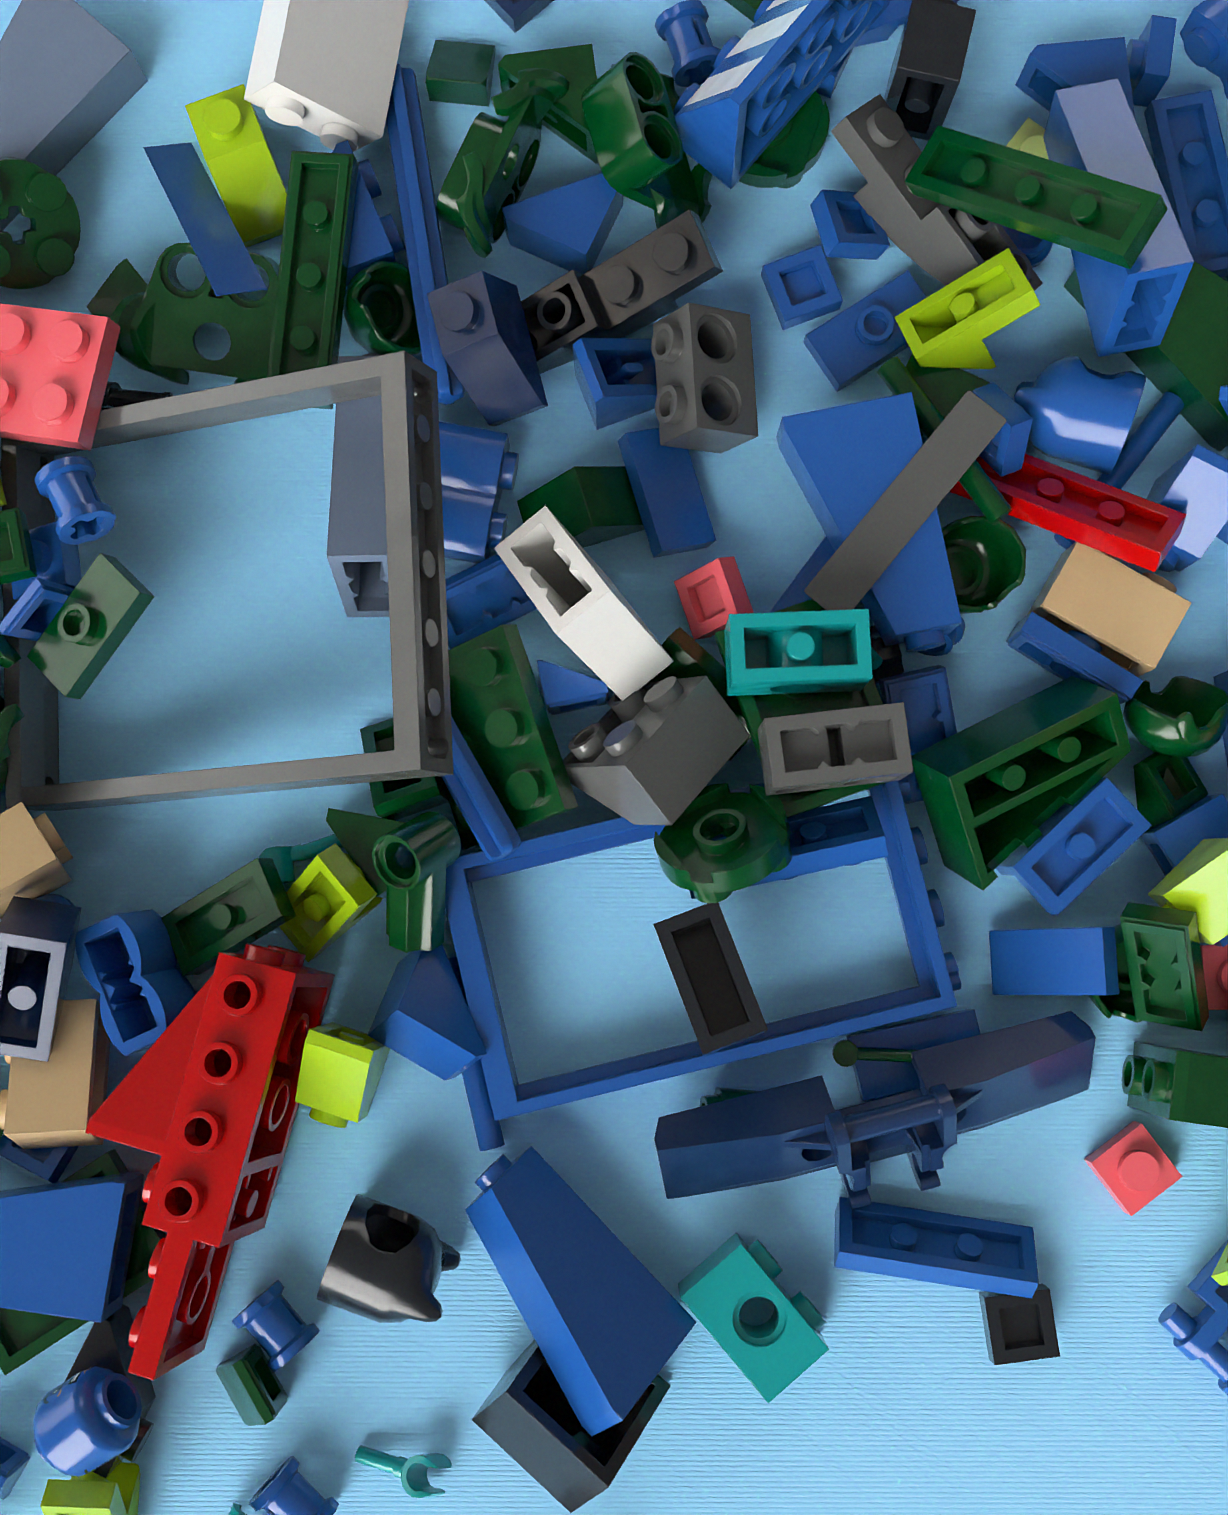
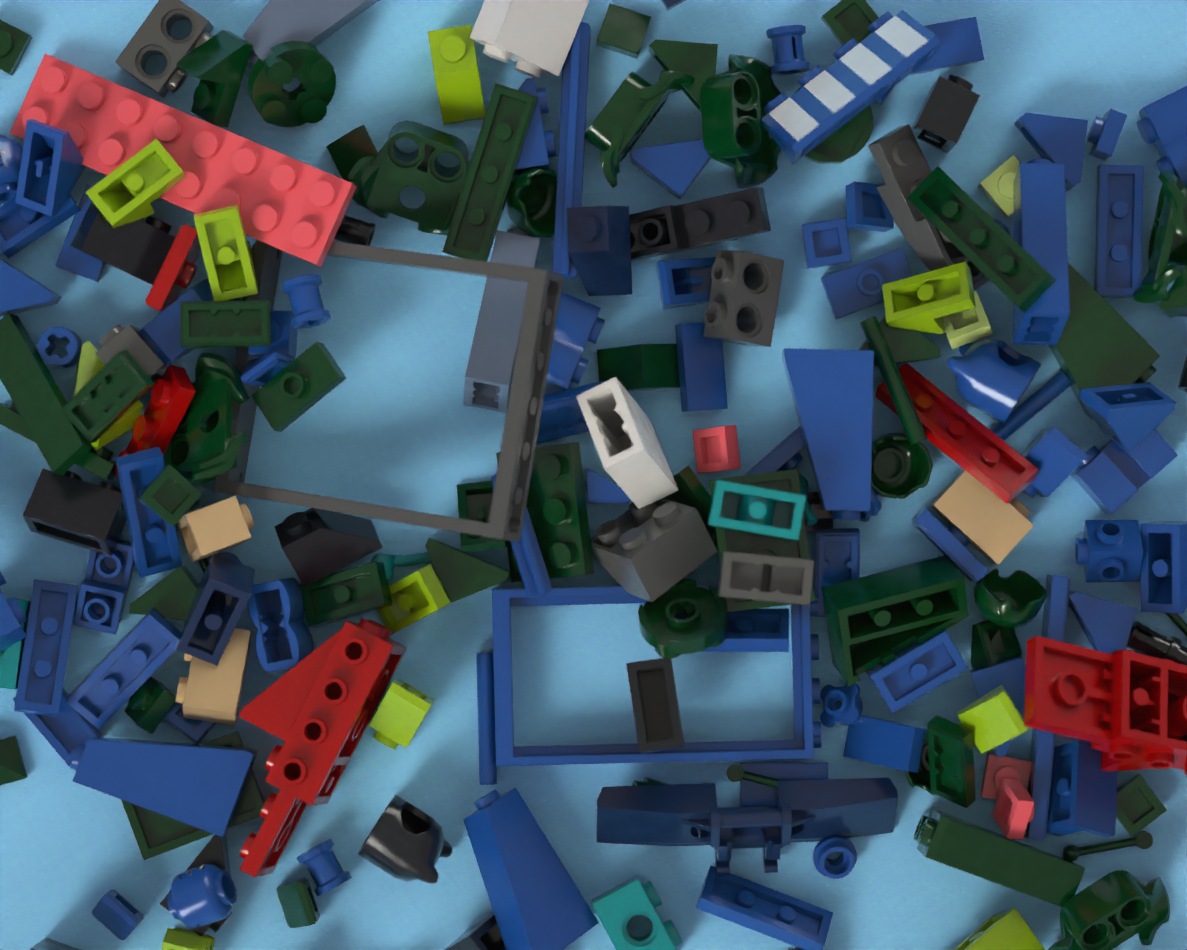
camera: 10 degrees right, 5 degrees up
blue sticker [143,142,267,296] -> none
blue slope [367,944,487,1081] -> none
dark green piece [372,811,461,953] -> none
dark grey sticker [804,391,1007,610] -> none
blue plate [972,382,1033,477] -> none
coral plate [1084,1121,1183,1216] -> none
none -> black slope [274,508,383,587]
none -> blue plate [813,835,857,879]
none -> blue plate [820,683,863,728]
none -> yellowish green plate [943,291,993,349]

